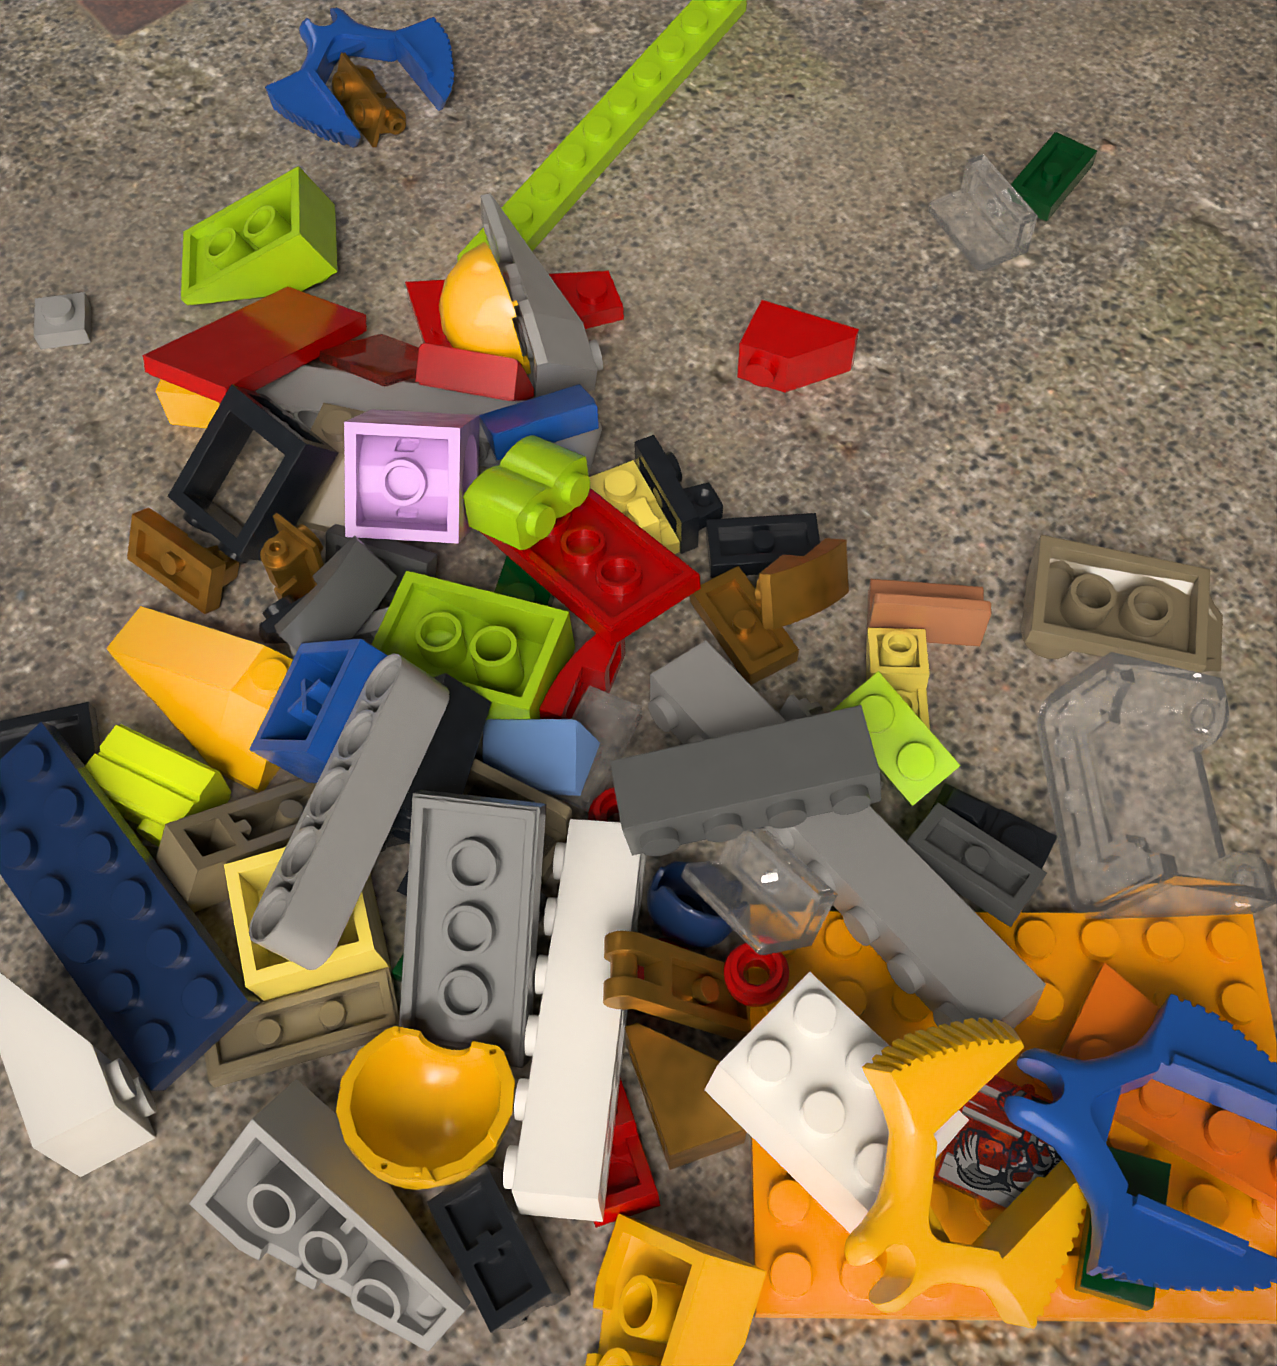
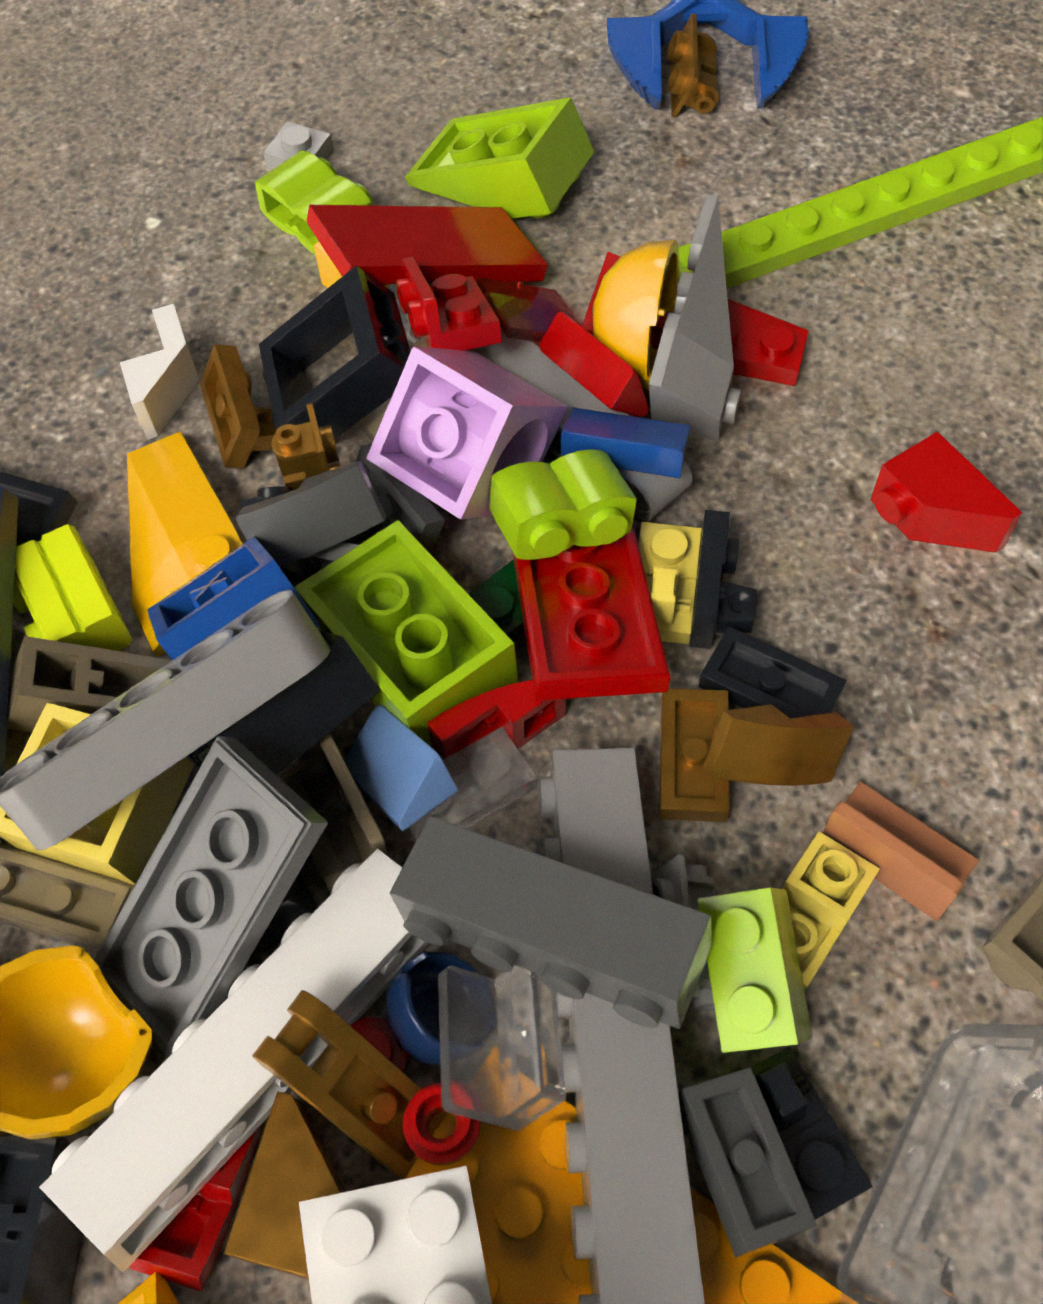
camera: 35 degrees right, 0 degrees up
none -> white slope [120,304,200,440]
none -> lime brick [255,150,374,256]
none -> red bracket [396,257,502,351]

